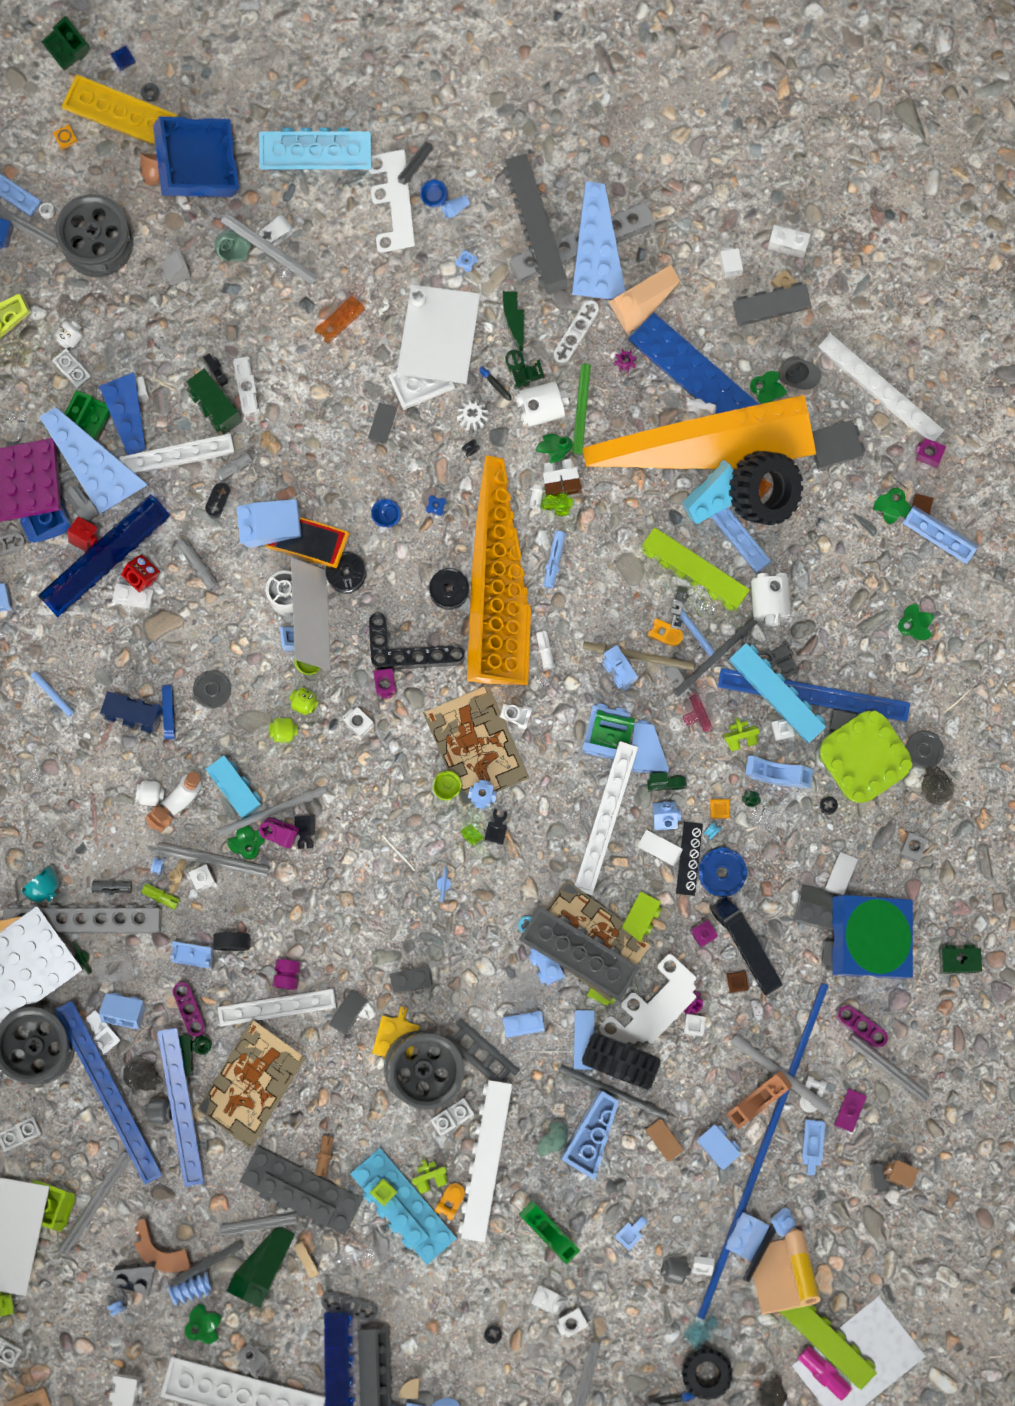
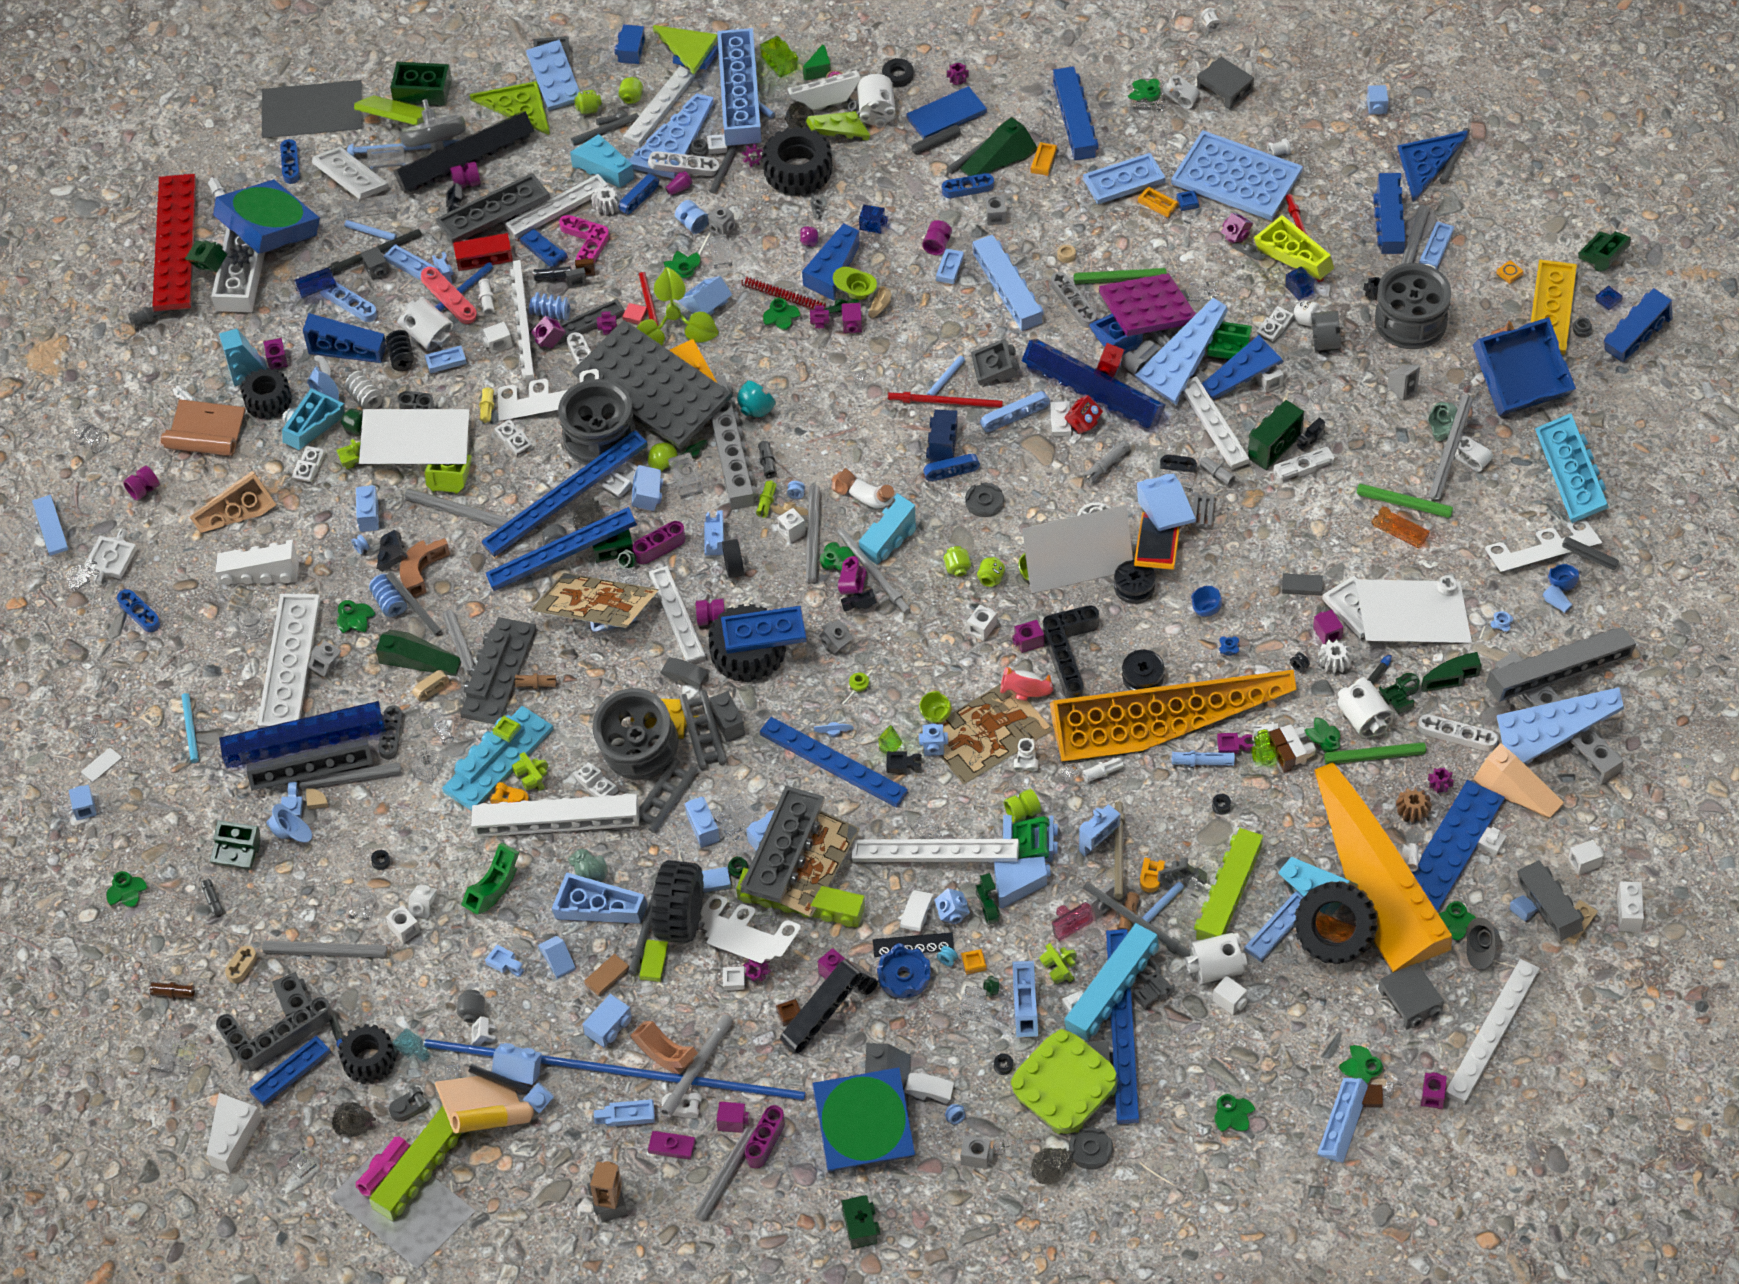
camera: 80 degrees right, 25 degrees down
white head [136,780,164,806] -> none
none -> light grey axle [300,763,401,789]
none -> light blue brick [356,485,379,532]
none -> dark grey plate [389,1086,430,1122]
none -> light blue slope [538,936,576,979]
none -> lime tile [639,940,668,982]
none -> lime hair [647,442,678,472]
none -> dark grey bar [679,690,727,769]
none -> black tyre [708,604,786,682]
none -> magenta brick [716,1101,750,1133]
none -> blue tile [721,606,807,654]
none -> dark green plate [728,856,749,877]
none -> blue plate [760,717,908,808]
none -> light grey brick [819,619,853,655]
none -> lime plate [849,672,869,692]
none -> red bar [888,391,1003,408]
none -> light blue plate [945,1104,966,1124]
none -> dark grey plate [971,338,1020,385]
none -> light blue beam [980,391,1050,432]
none -> coral animal [1000,667,1053,701]
none -> lime wheel [1003,788,1042,823]
none -> medium nougat pin [1117,892,1140,933]
none -> light grey tile [1191,492,1215,529]
none -> black bush [1212,794,1231,815]
none -> white brick [1213,976,1247,1015]
none -> magenta plate [1217,733,1253,754]
none -> clear blue brick [1285,266,1315,301]
none -> dark grey brick [1311,311,1342,351]
none -> magenta brick [1313,609,1343,645]
none -> bright green axle [1357,483,1453,518]
none -> black gear [1363,277,1381,300]
none -> medium nougat gear [1396,787,1432,823]
none -> white tile [1477,827,1506,856]
none -> light blue slope [1509,895,1538,922]
none -> blue wedge [1604,288,1673,362]

